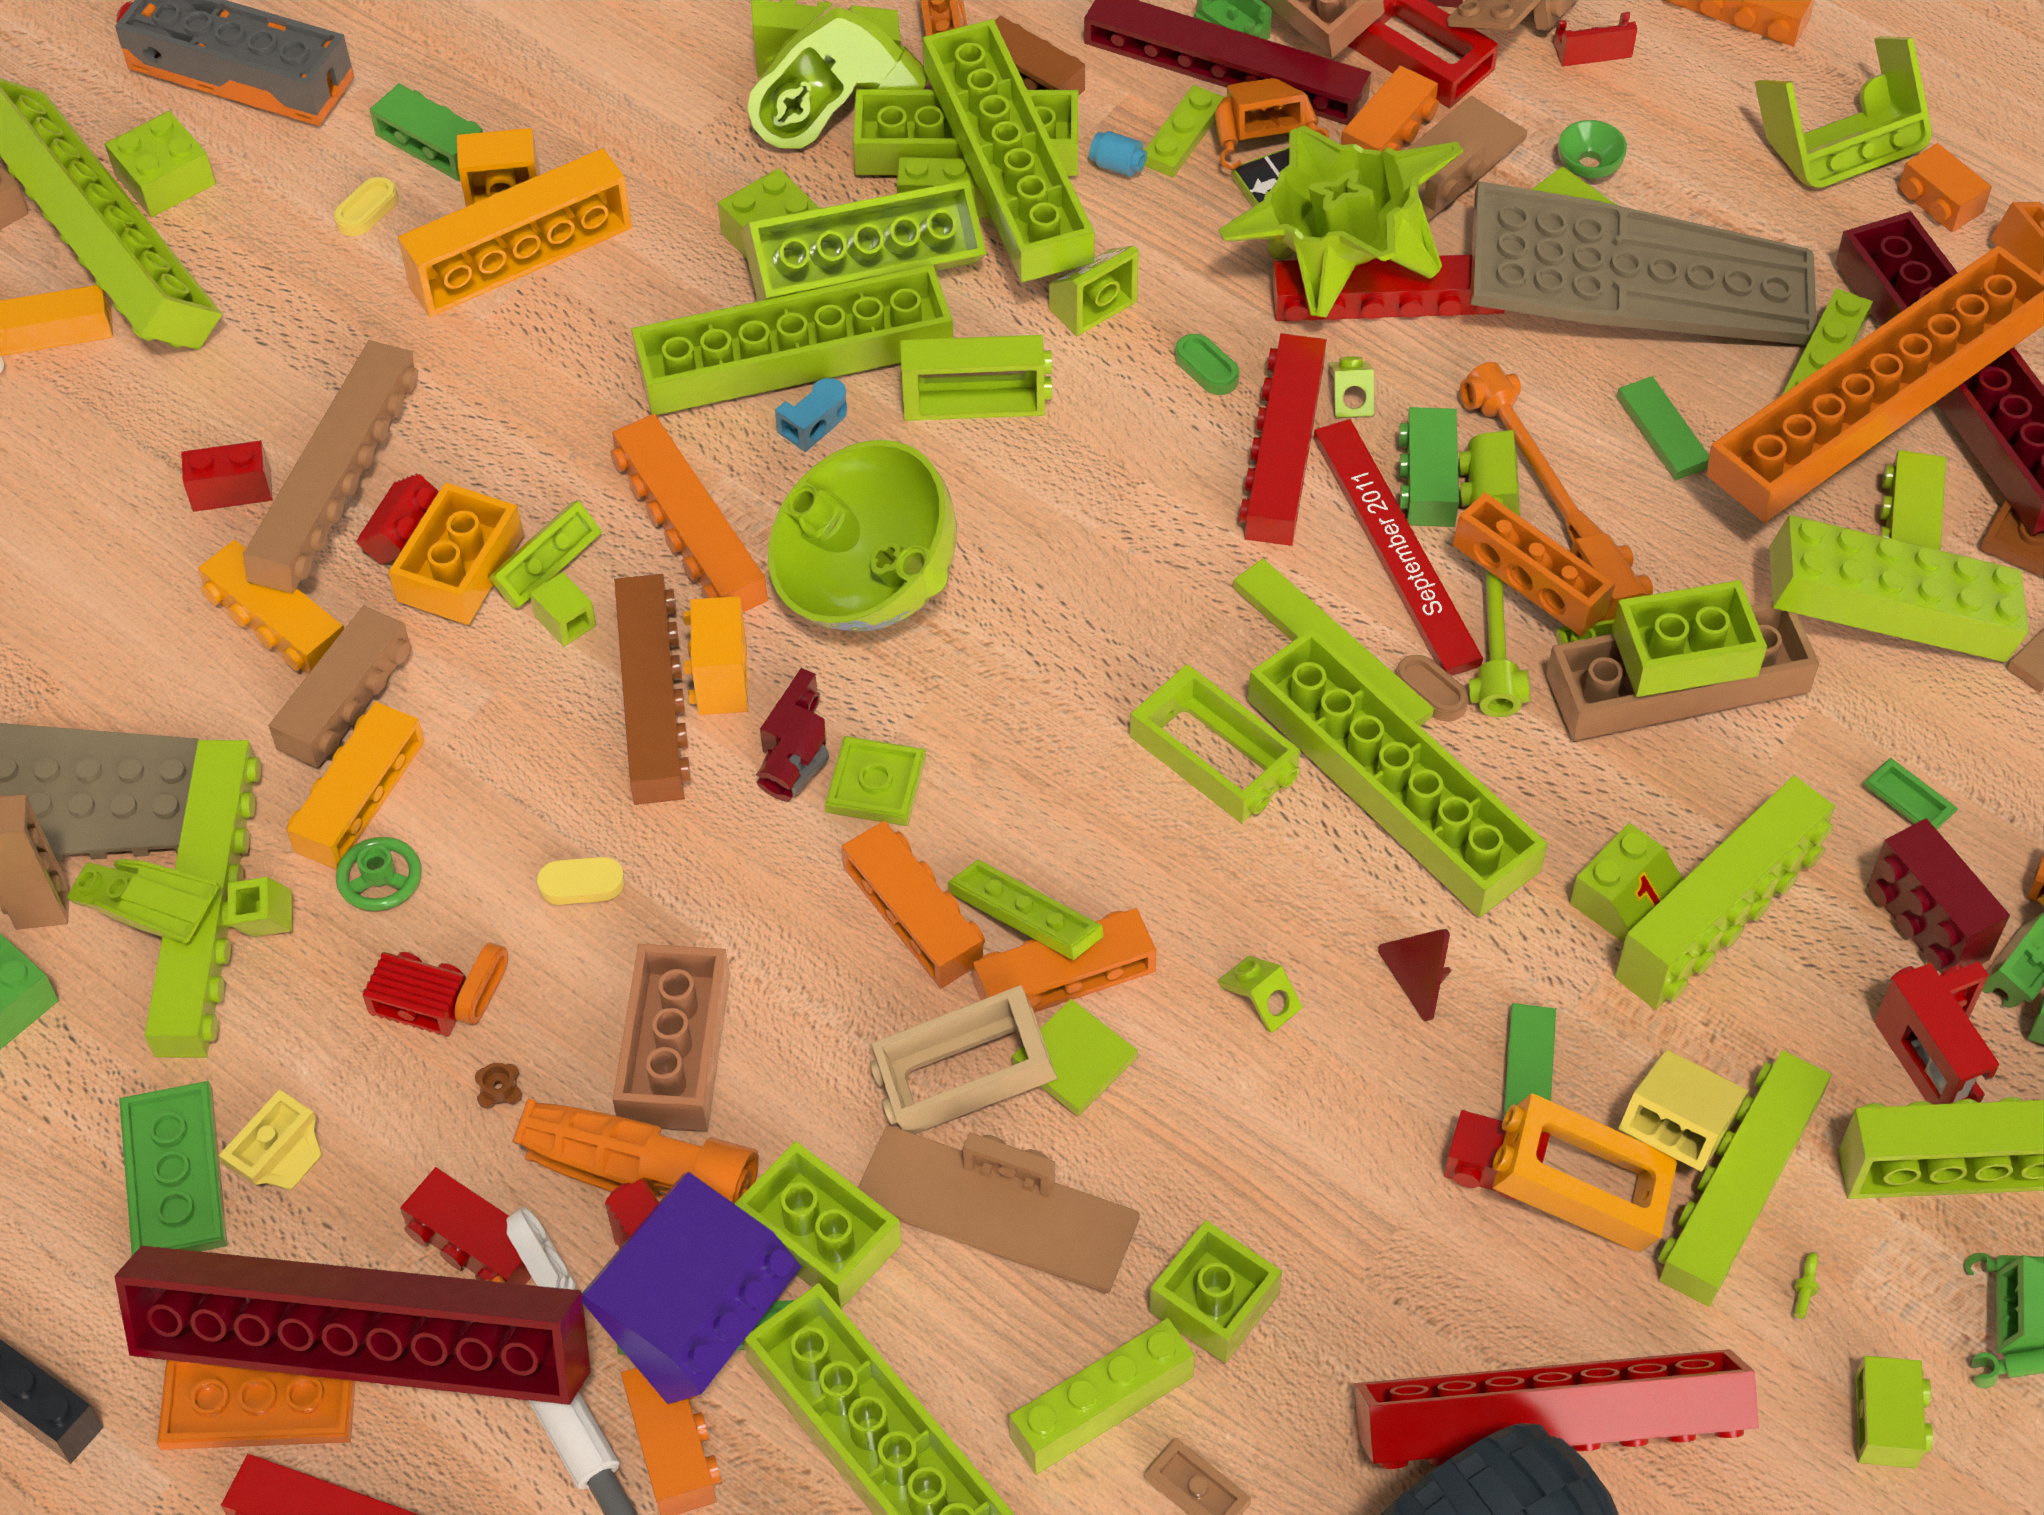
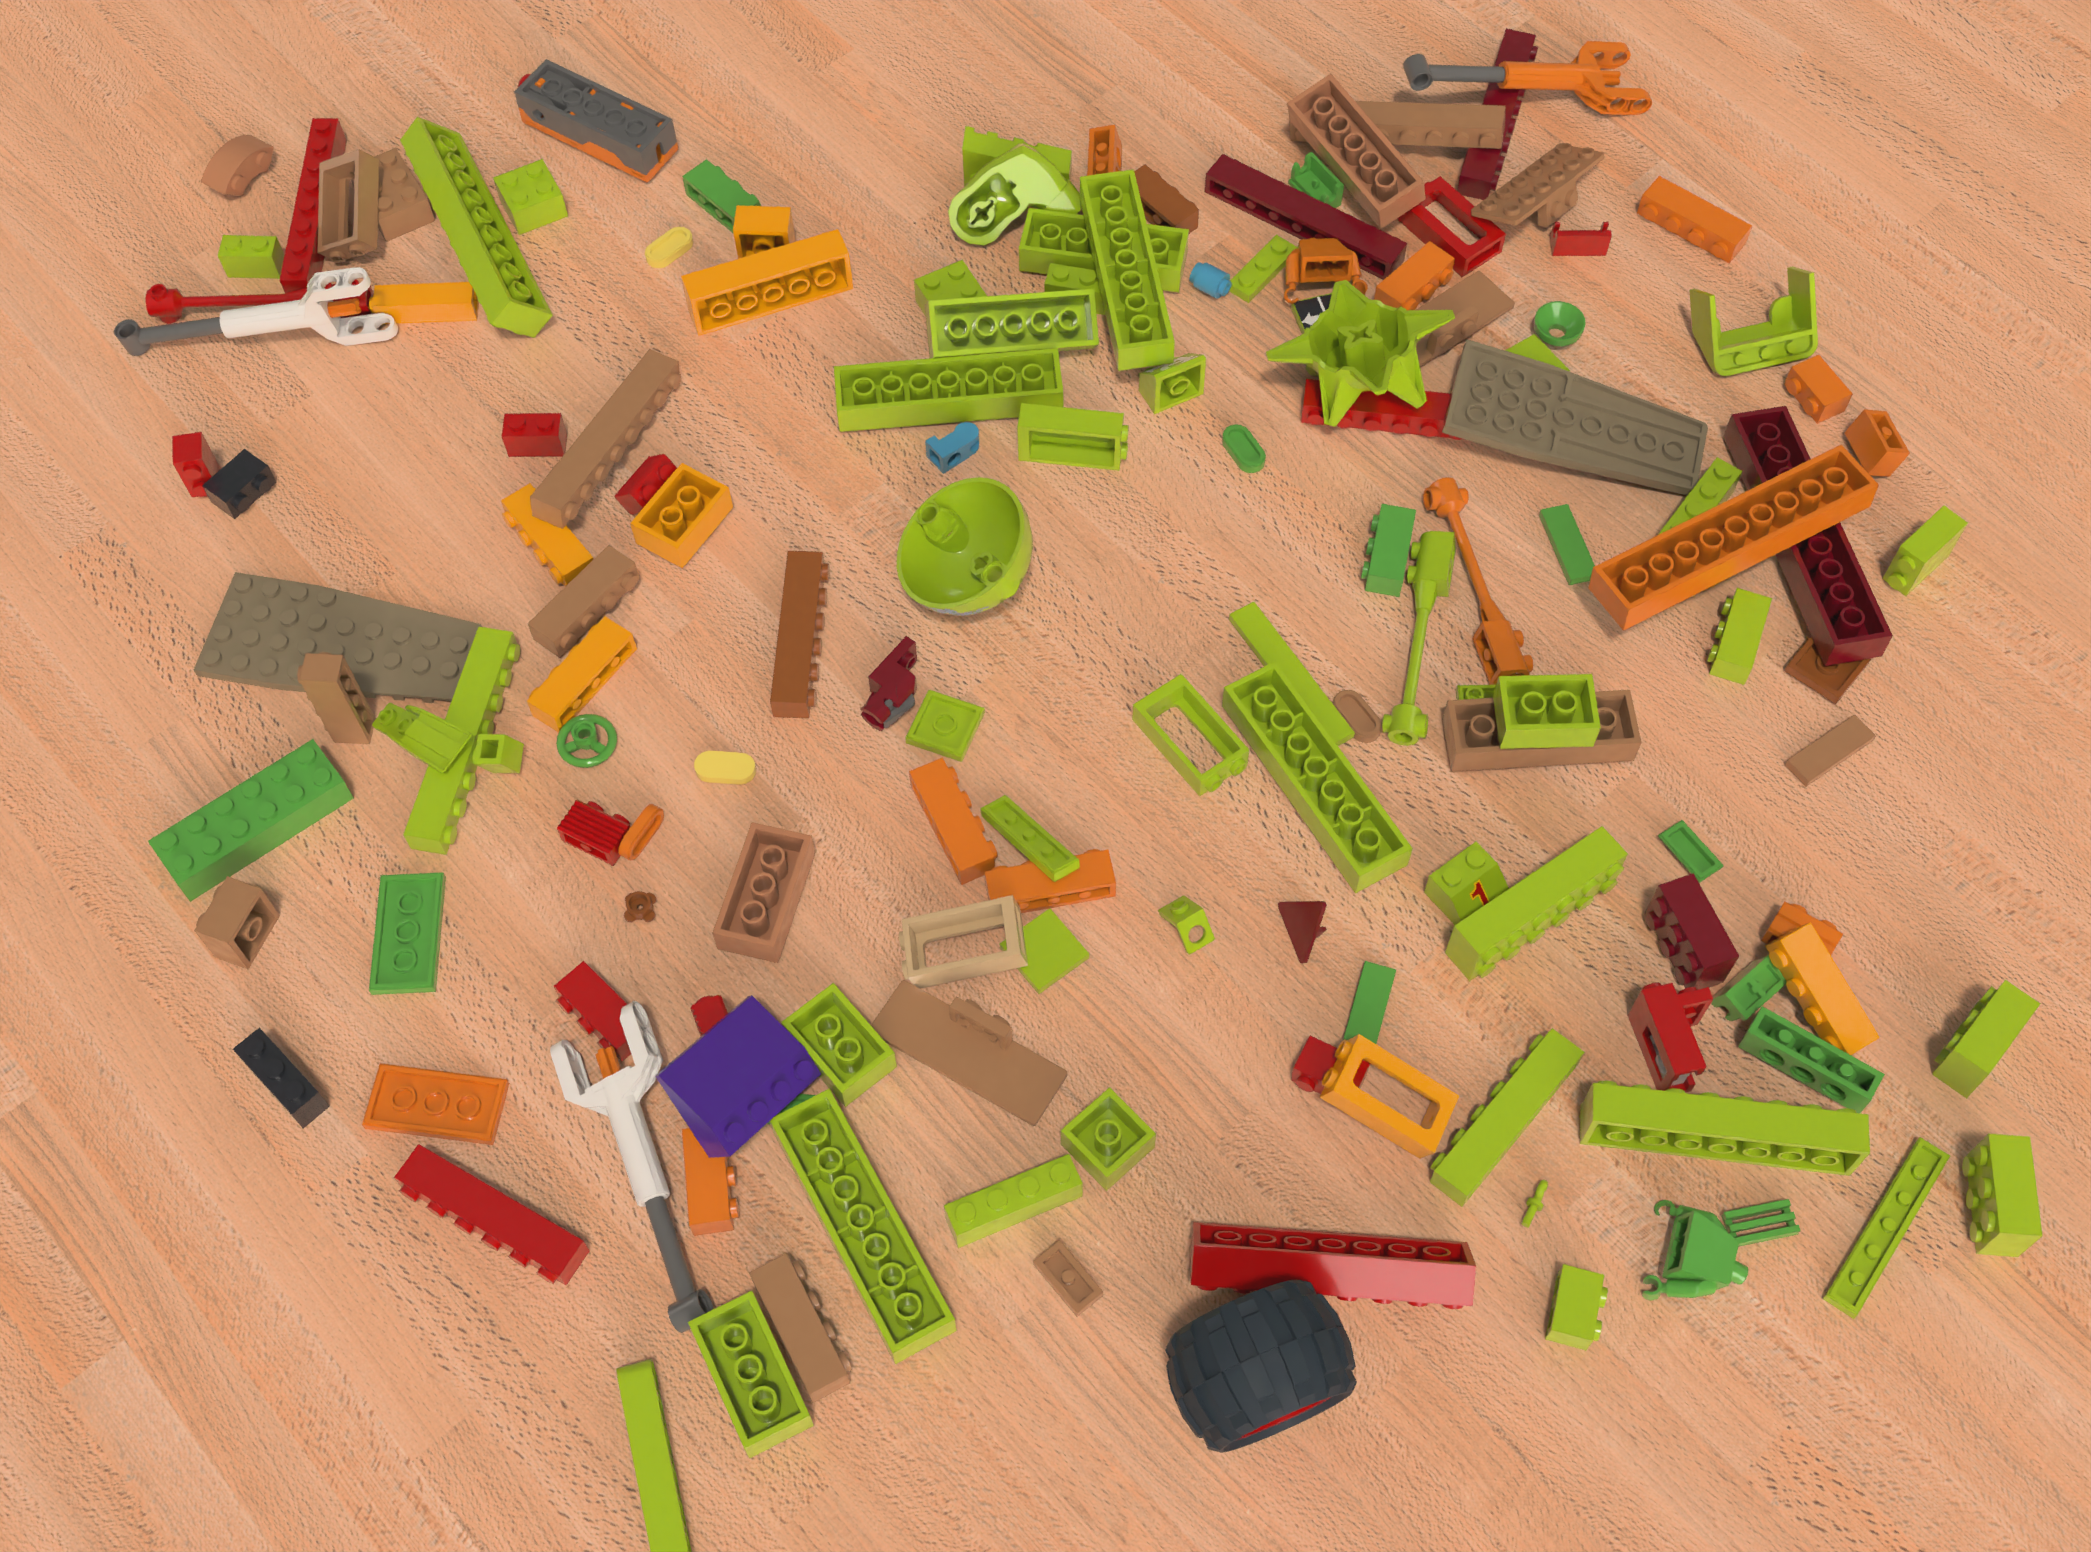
camera: 10 degrees right, 5 degrees up
dark red brick [114,1245,591,1405] -> none
light yellow slope [218,1089,323,1190] -> none
lime plate [488,500,603,608] -> none
orange piece [512,1098,759,1204] -> none
lime brick [530,572,597,647] -> none
orange brick [610,413,768,613] -> none
light orange container [683,596,748,715] -> none
red brick [1239,333,1327,546] -> none
red tile [1314,419,1483,676] -> none
lime bracket [1329,356,1374,418] -> none
orange brick [1453,492,1615,637] -> none
light yellow brick [1618,1049,1749,1172] -> none
lime brick [1769,515,2029,662] -> none

